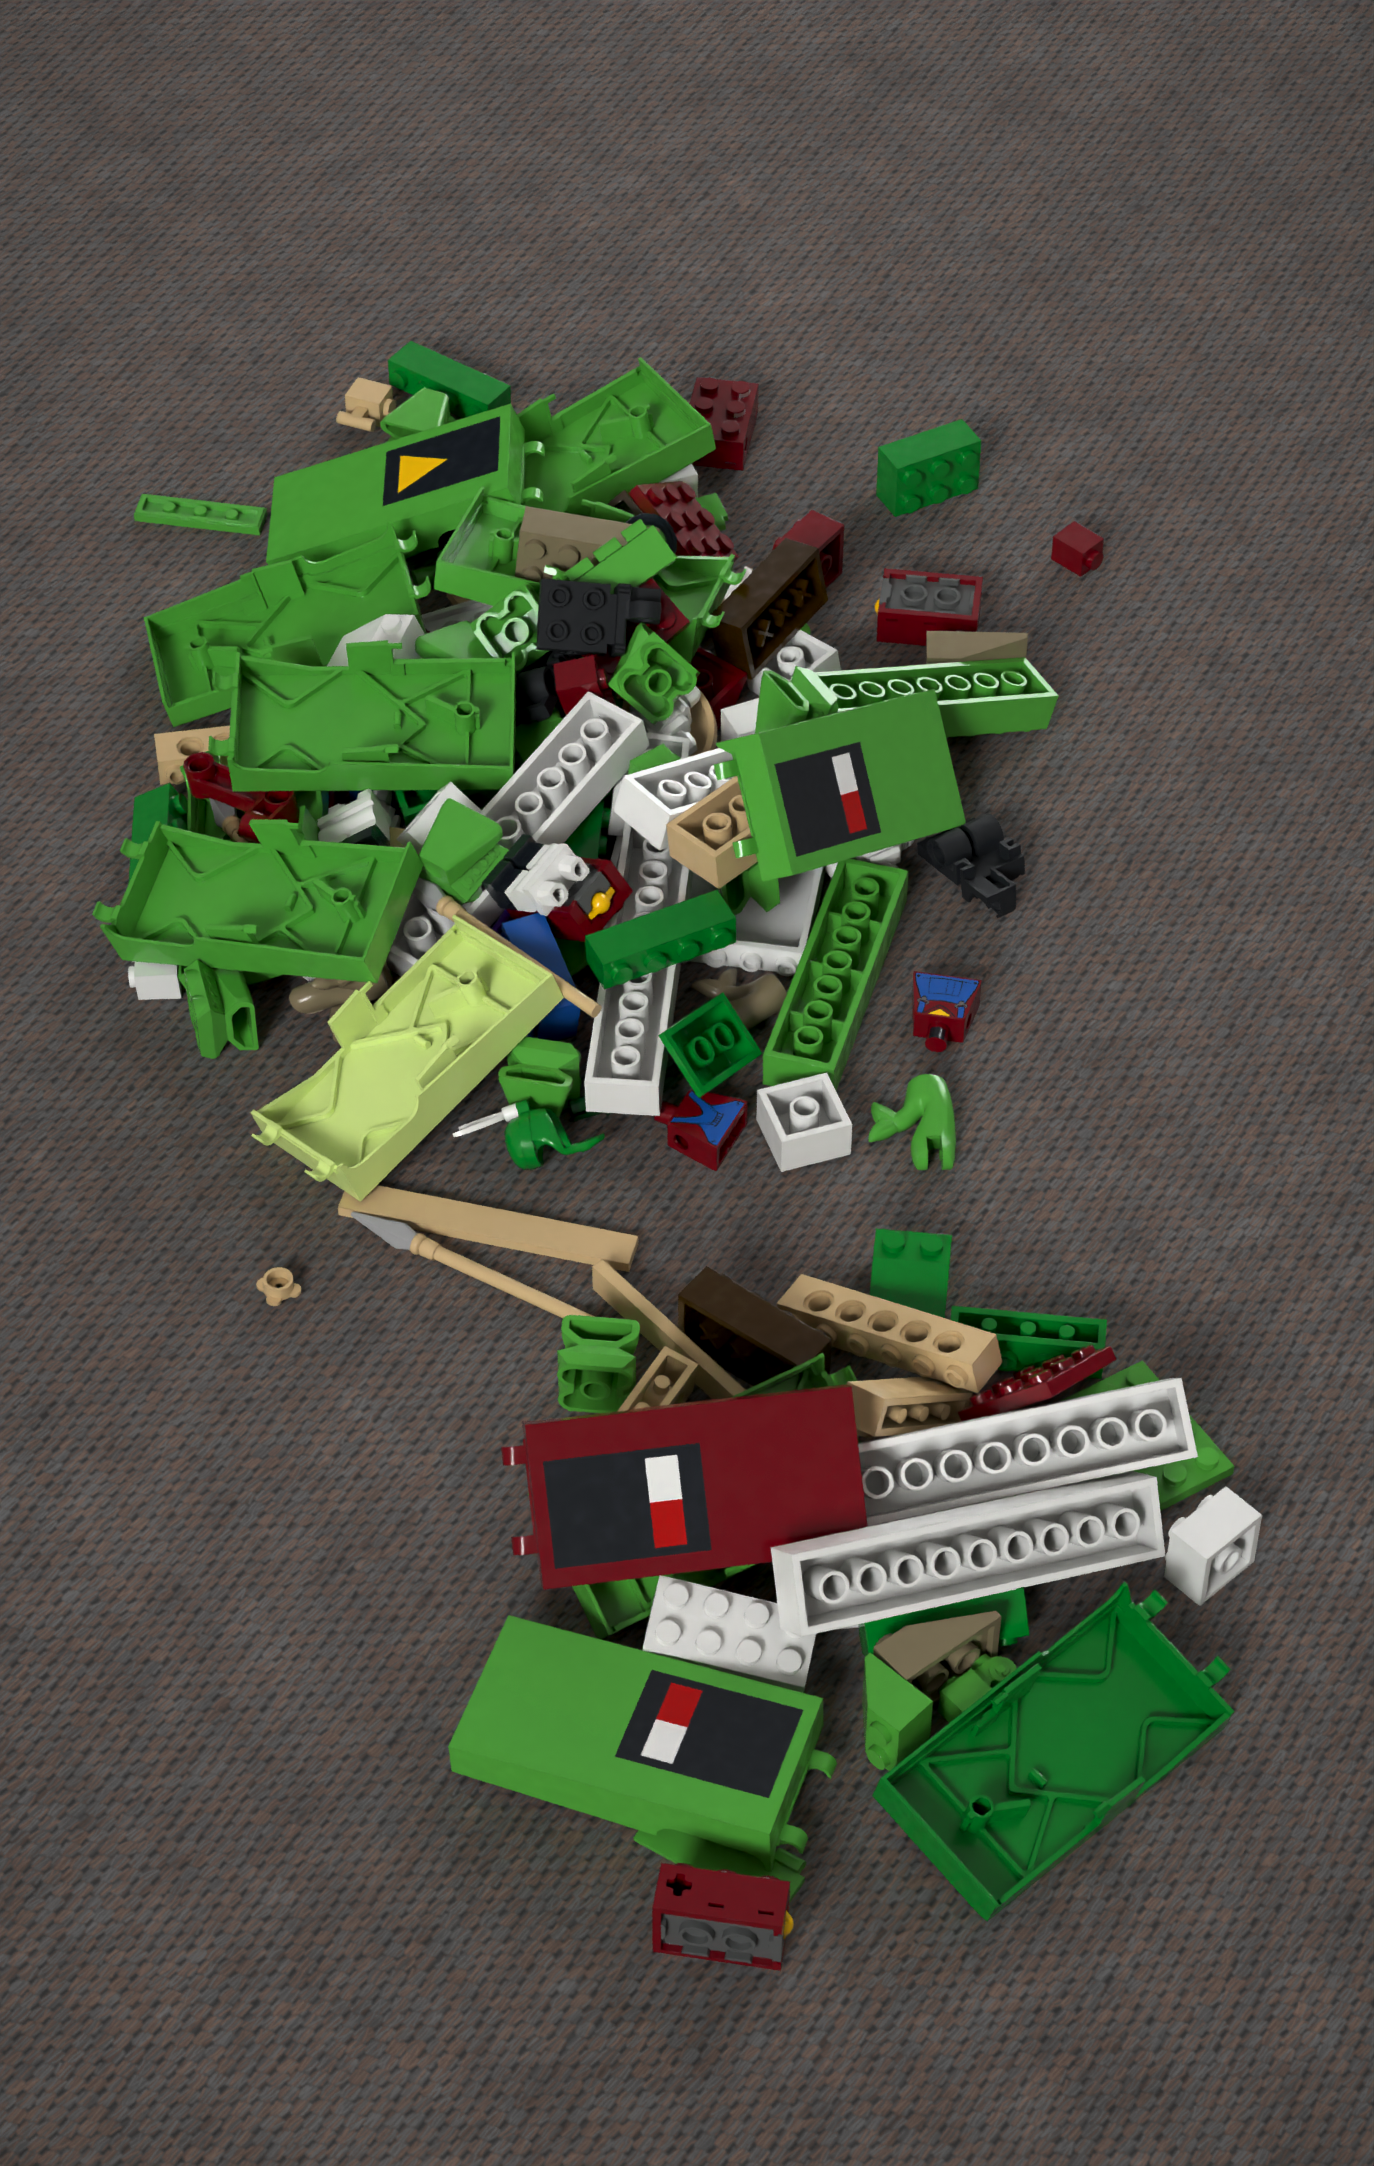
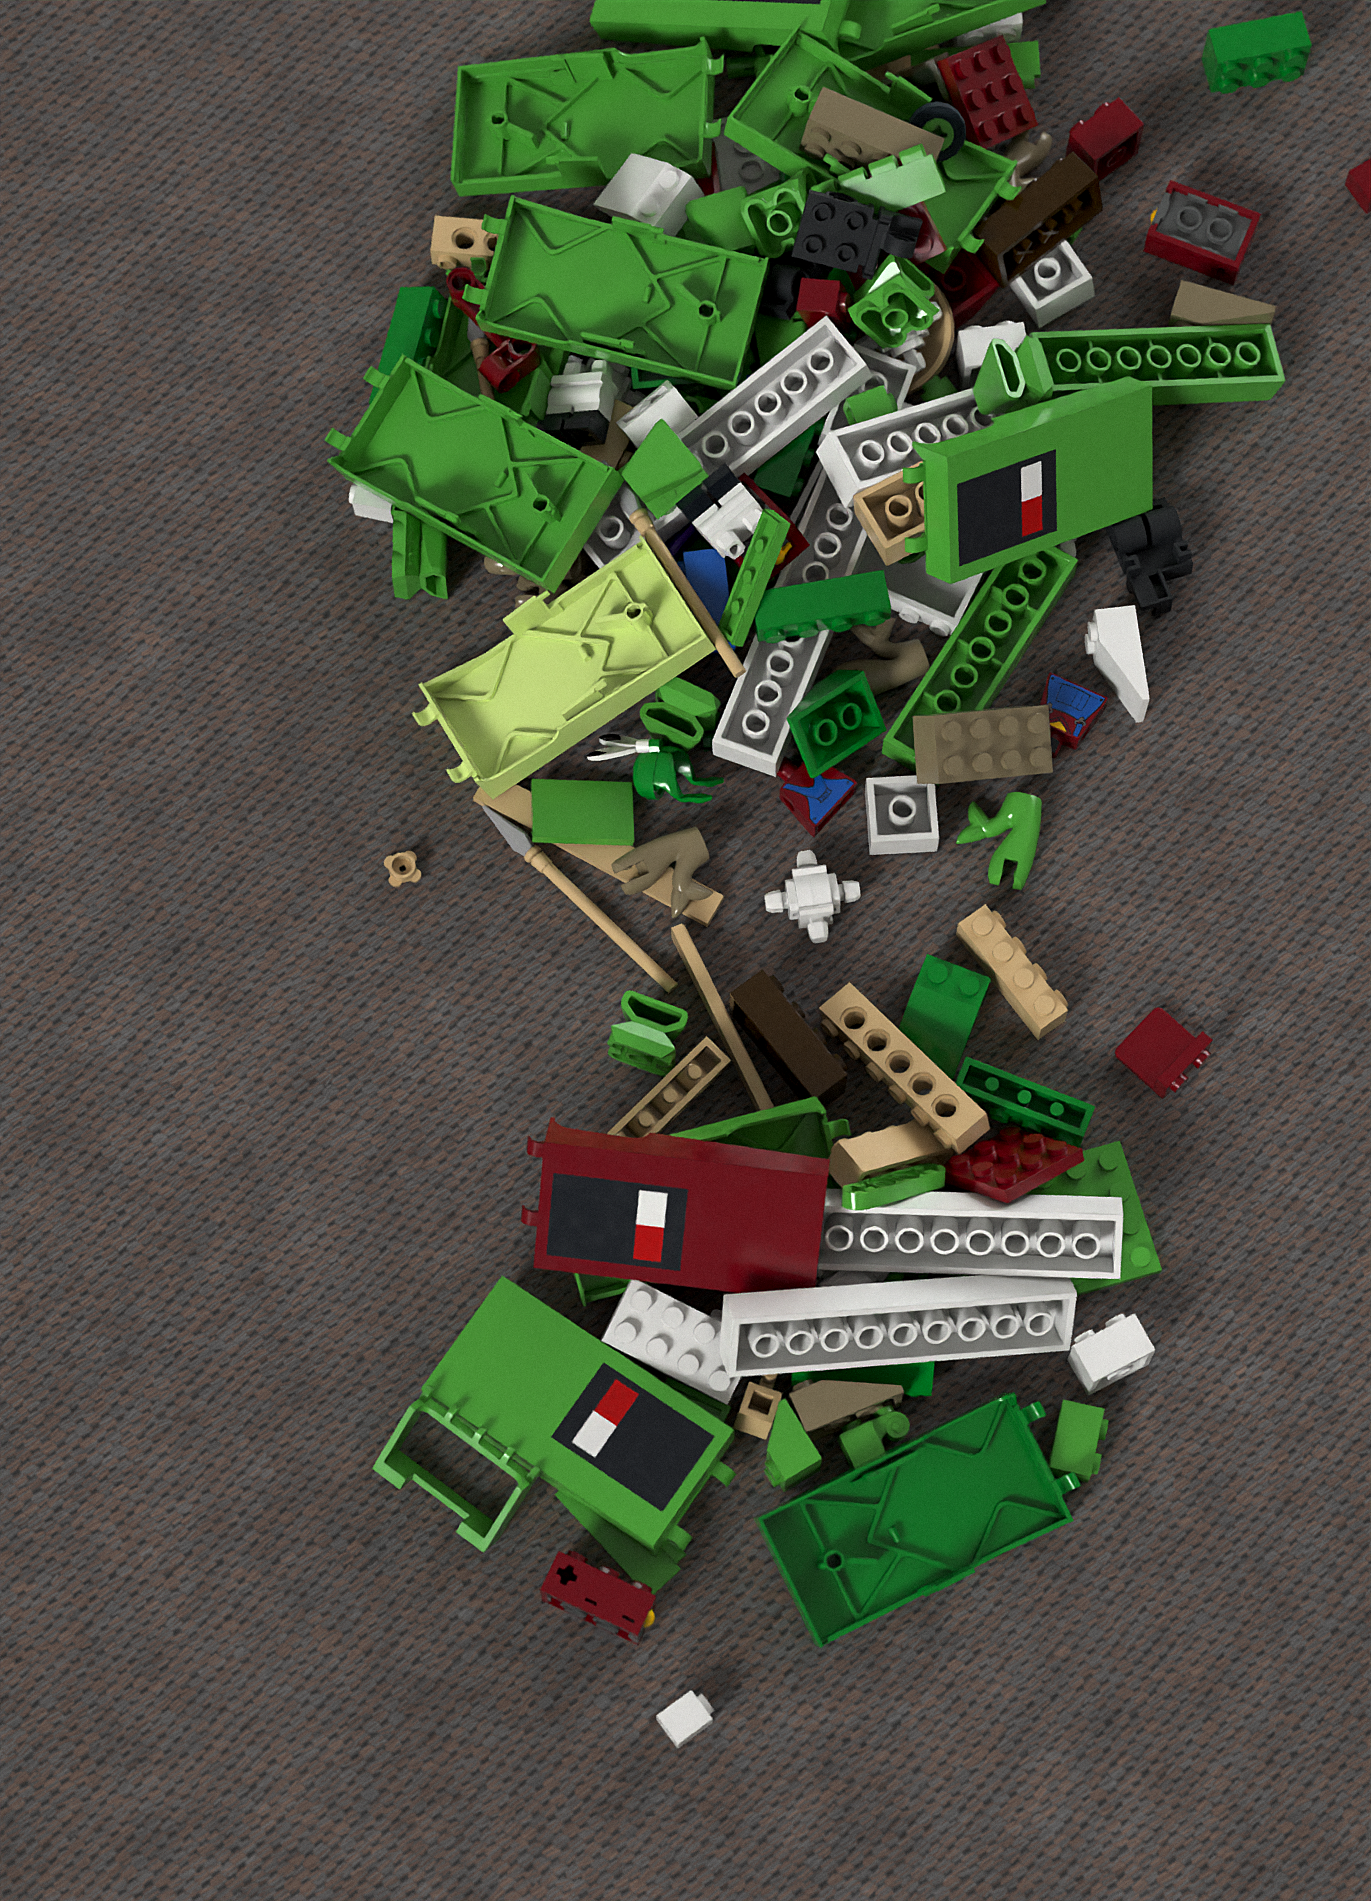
camera: 15 degrees right, 25 degrees up
none -> bright green hinge [372,1385,541,1553]
none -> bright green tile [531,779,634,846]
none -> dark tan piece [611,826,713,918]
none -> white brick [656,1690,714,1749]
none -> bright green tile [718,508,791,647]
none -> tan brick [733,1374,783,1440]
none -> white piece [764,850,861,943]
none -> bright green beam [842,1163,946,1210]
none -> dark tan brick [912,705,1053,784]
none -> tan brick [956,904,1068,1040]
none -> bright green brick [1048,1399,1109,1483]
none -> white slope [1085,605,1150,722]
none -> dark red bracket [1115,1007,1213,1099]

